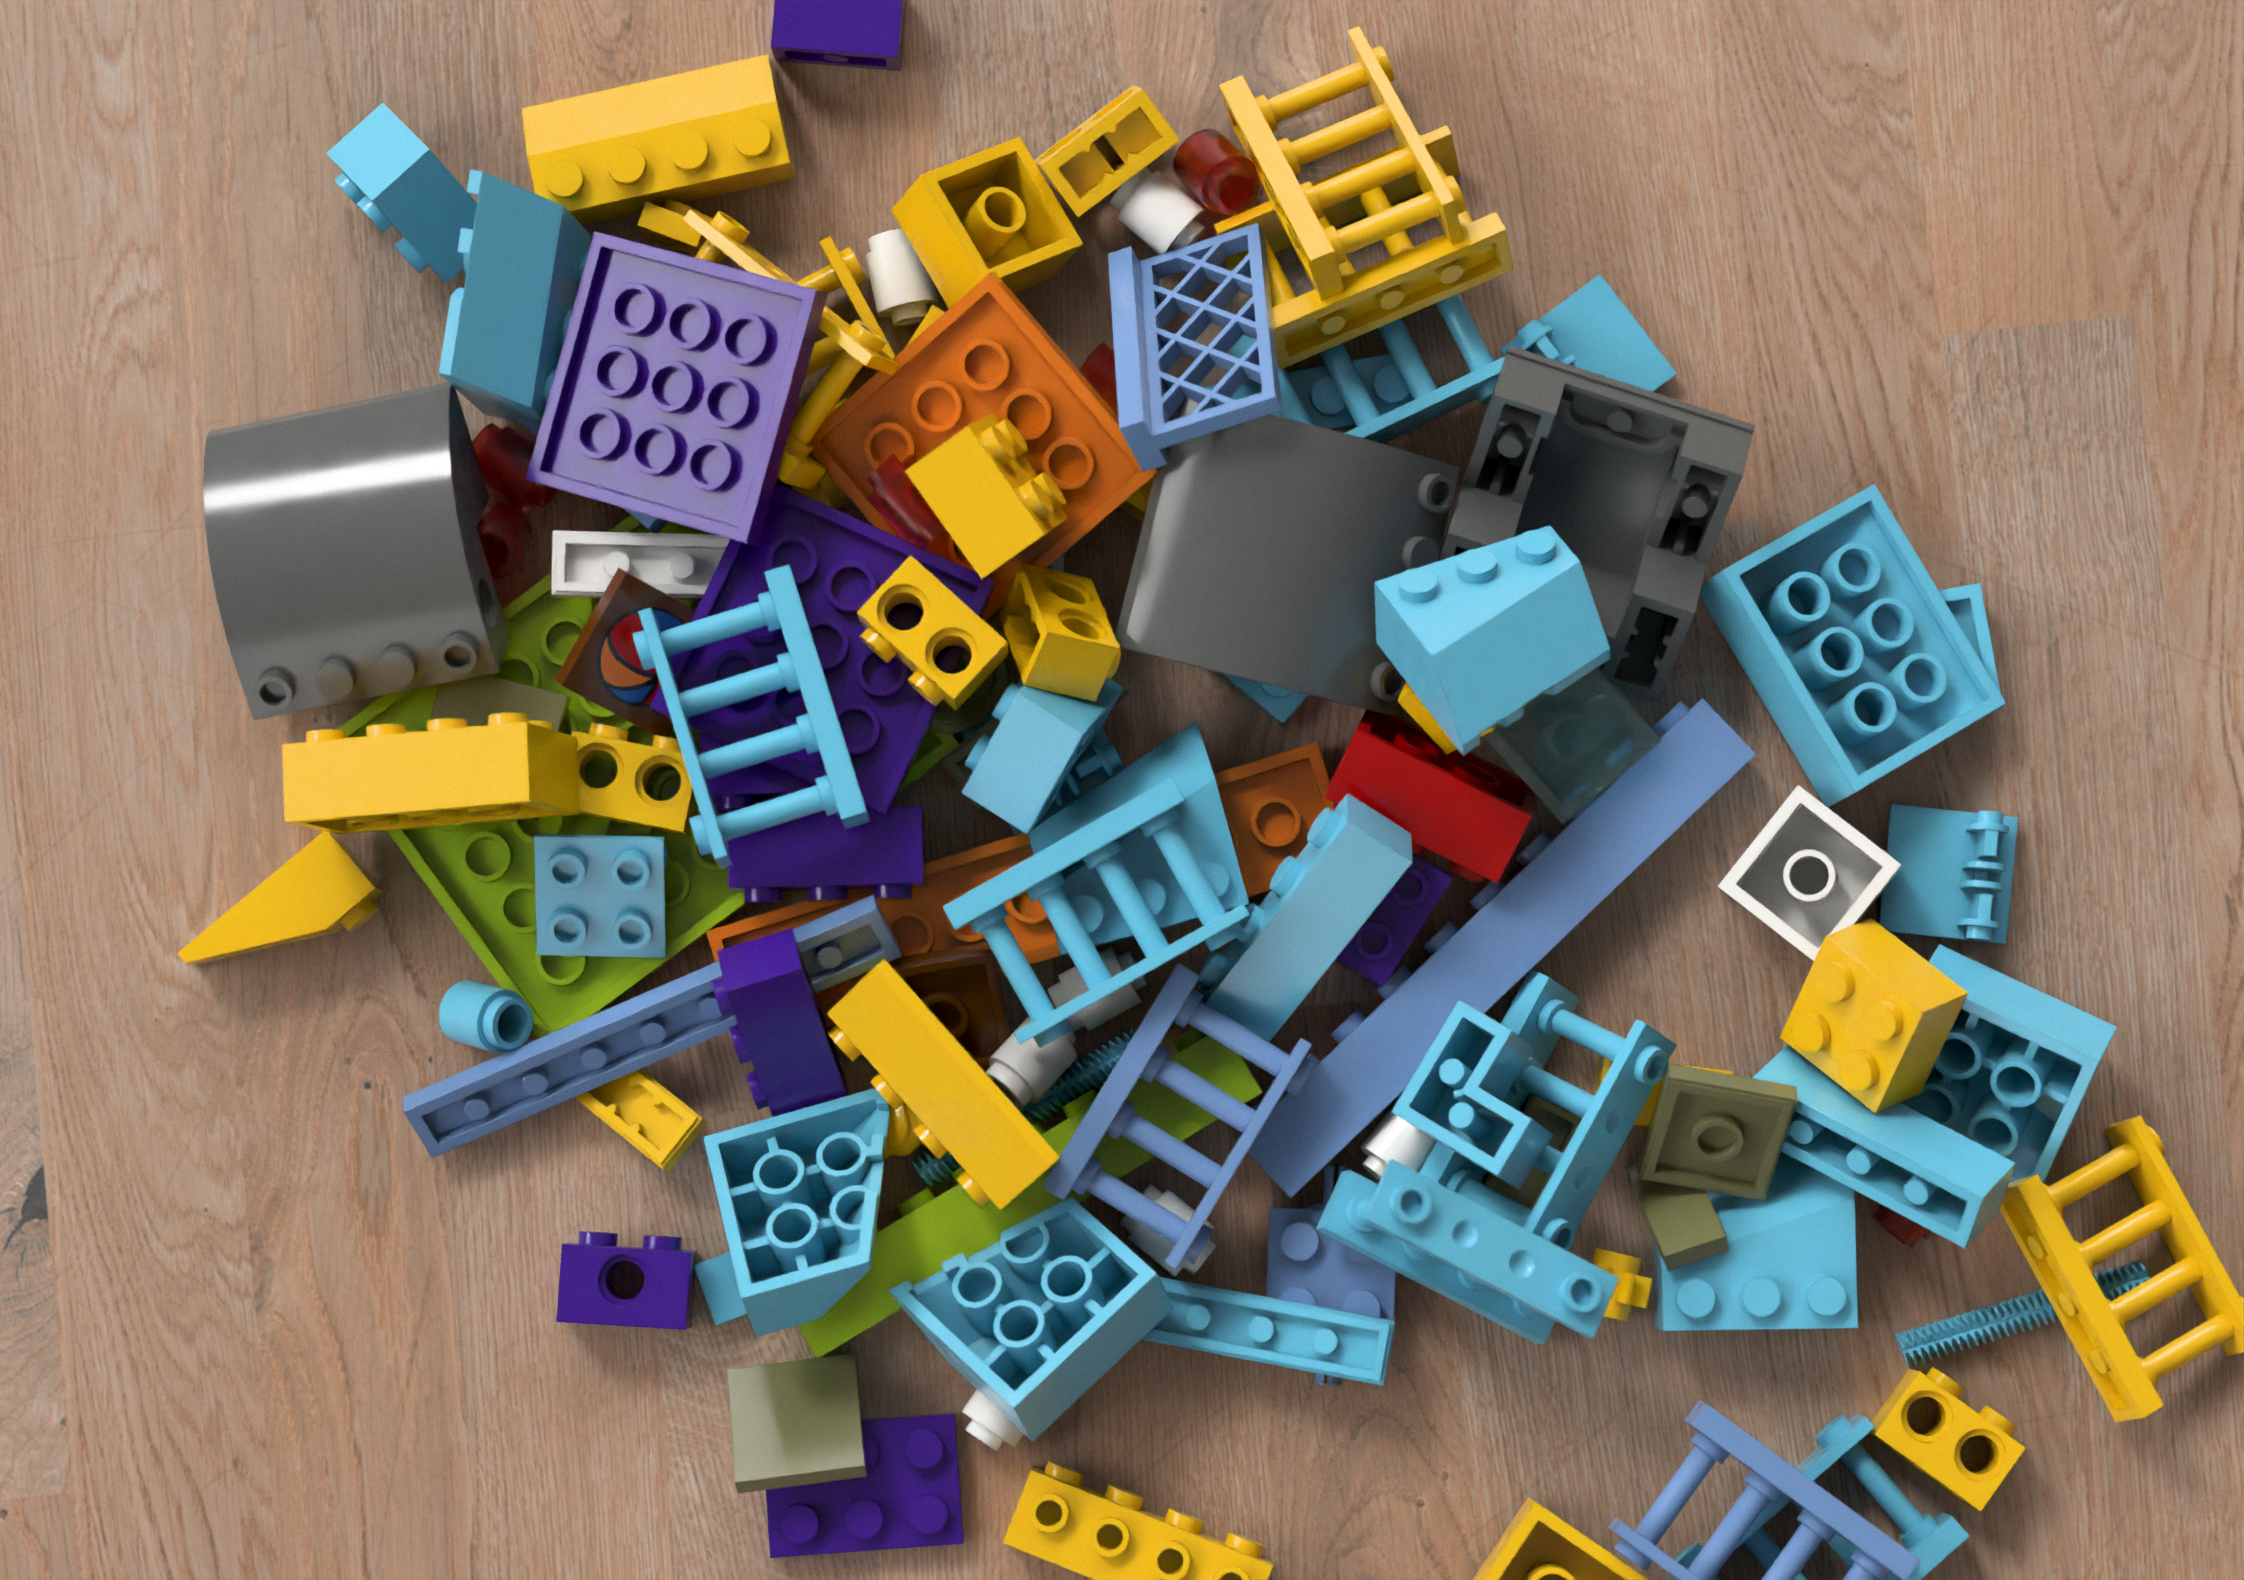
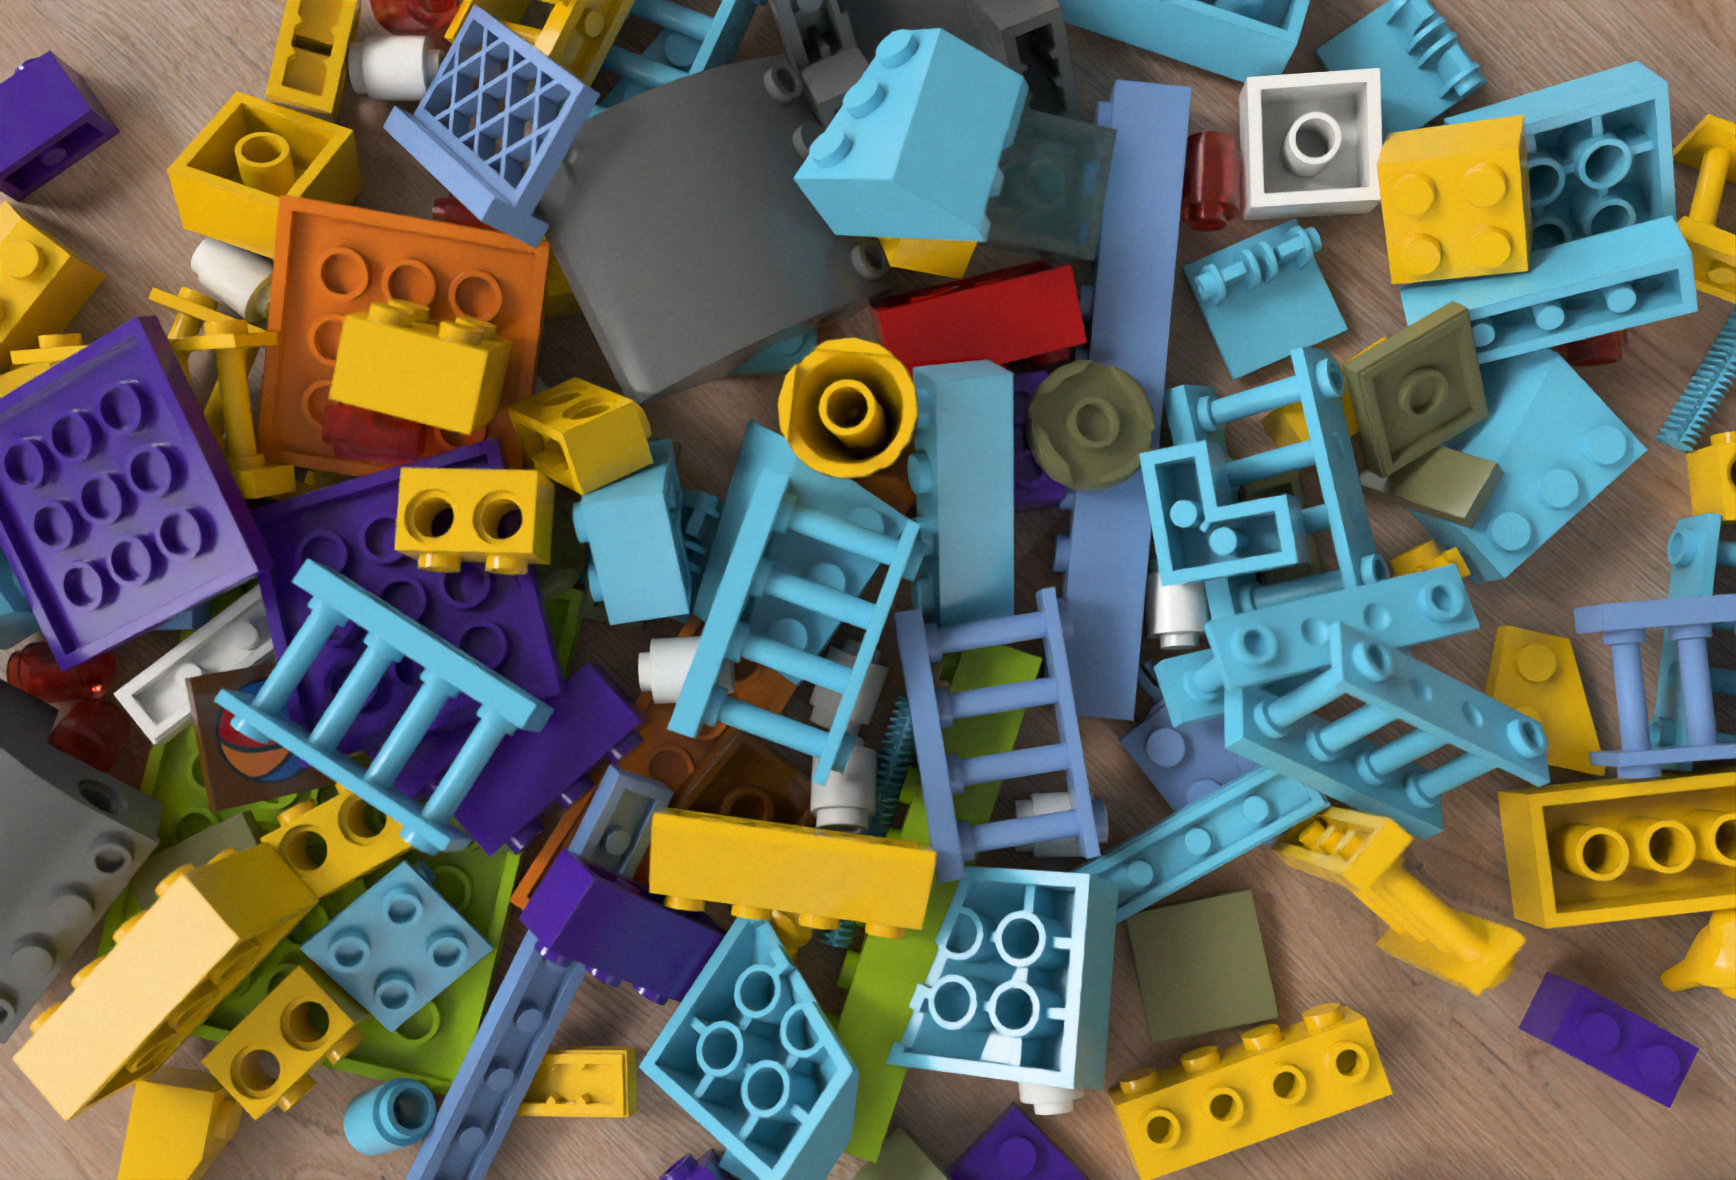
camera: 40 degrees left, 0 degrees up
none -> yellow brick [200,959,371,1121]
none -> white brick [638,636,735,704]
none -> yellow cone [778,338,919,479]
none -> olive tile [1025,360,1155,492]
none -> olive tile [1124,887,1279,1043]
none -> clear red brick [1180,131,1241,232]
none -> medium azure hinge [1181,218,1348,381]
none -> medium azure fence [1224,620,1550,840]
none -> yellow fence [1270,806,1526,996]
none -> yellow wing [1485,625,1606,777]

